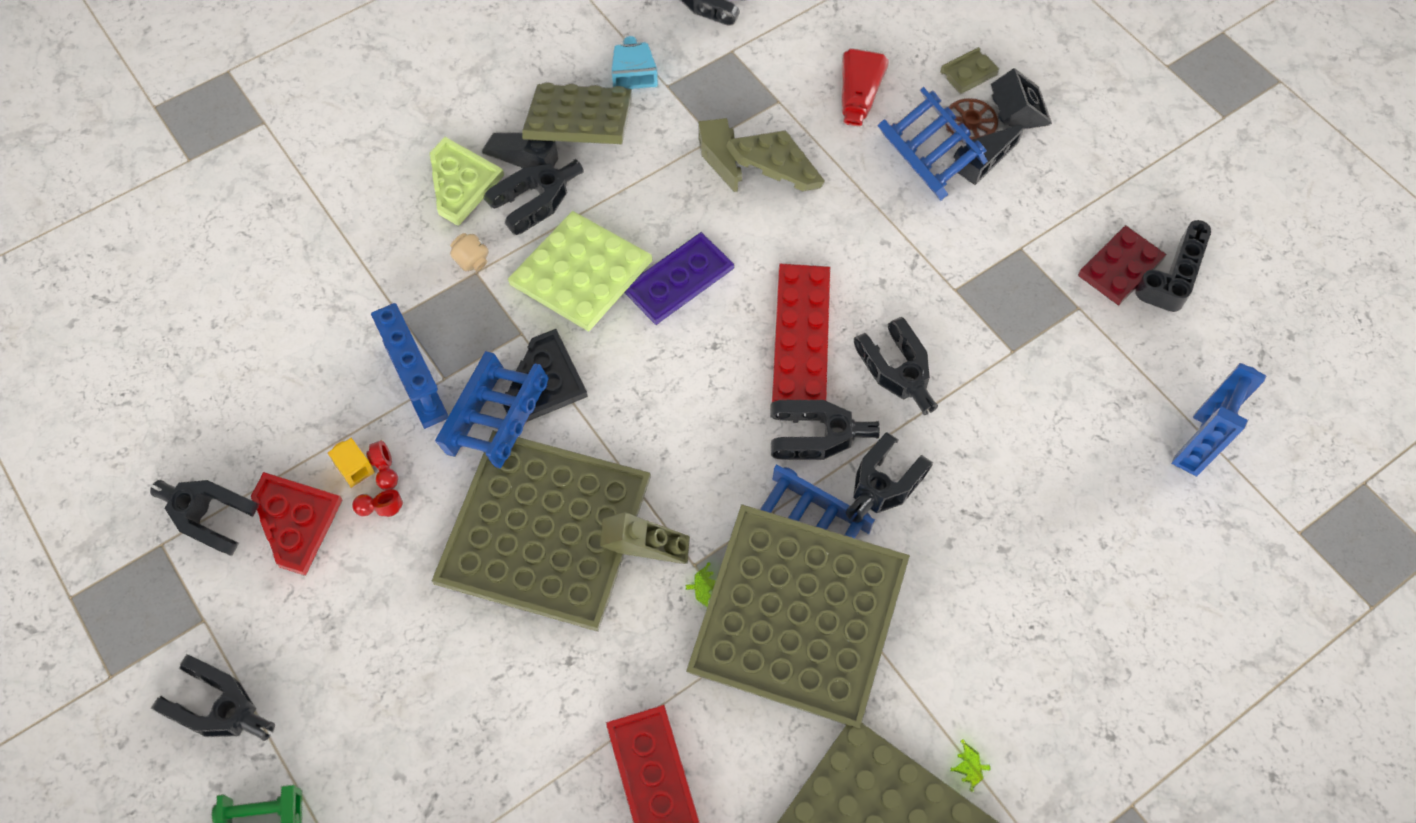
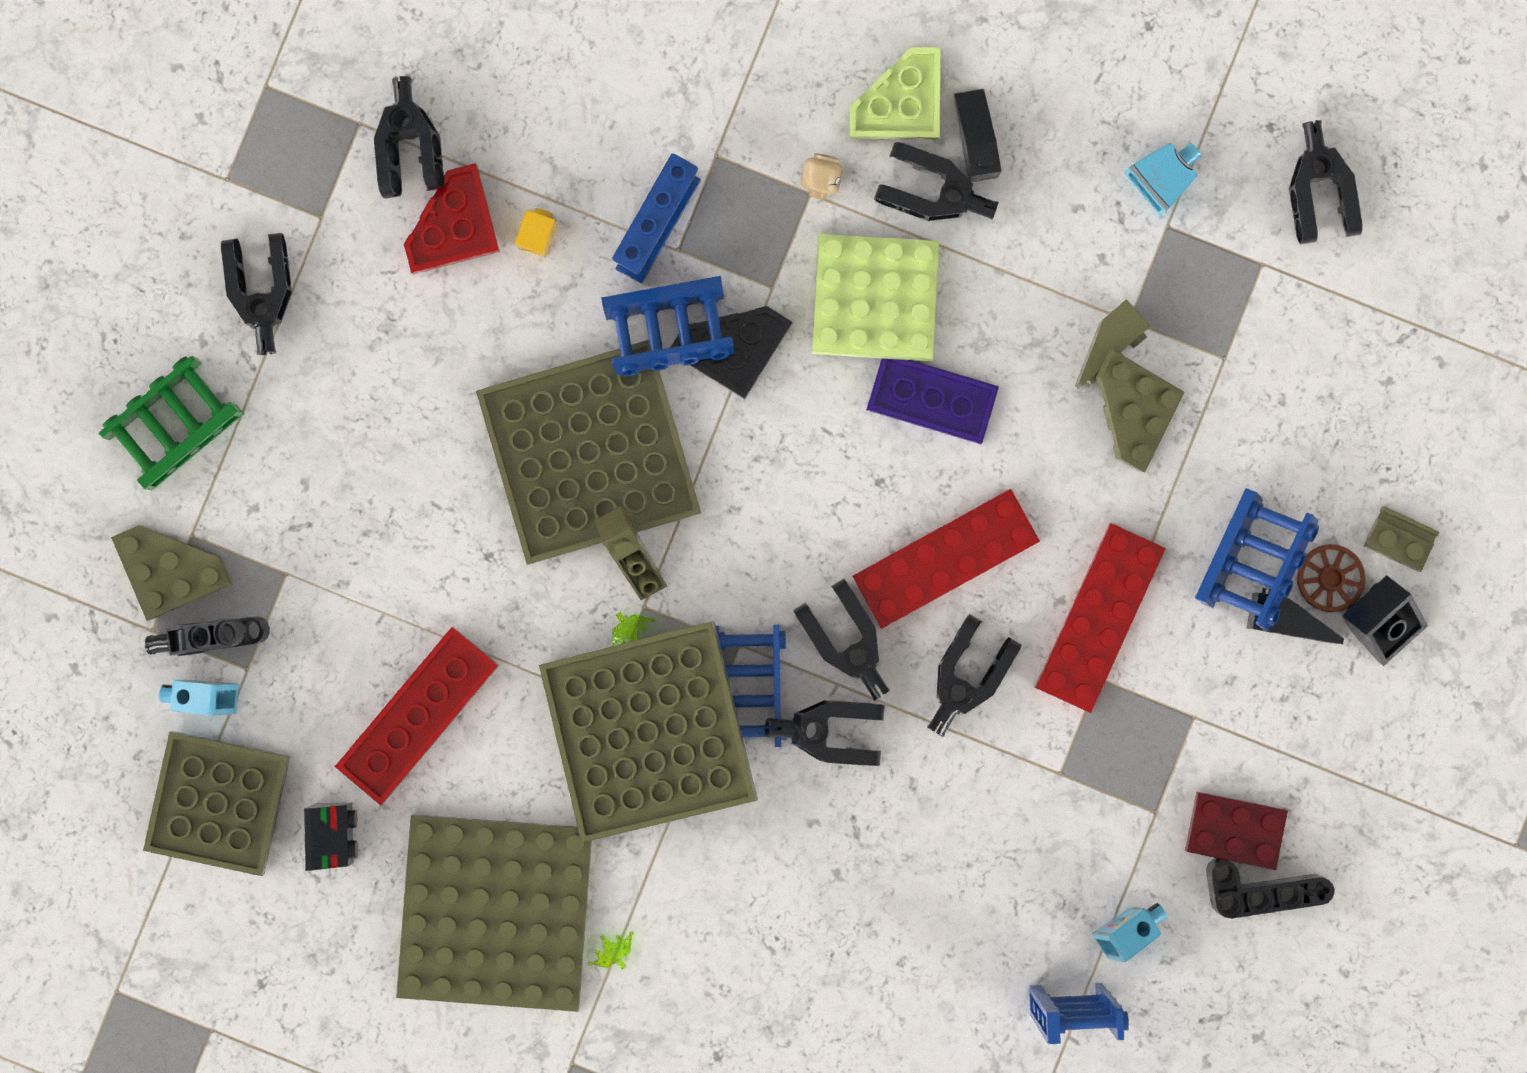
camera: 60 degrees right, 25 degrees up
red plate [352,489,403,517] -> none
red plate [366,440,398,490] -> none
olive plate [522,82,632,144] -> none
red piece [842,48,889,126] -> none
none -> red plate [1034,523,1166,713]
none -> medium azure torso [1092,903,1168,962]

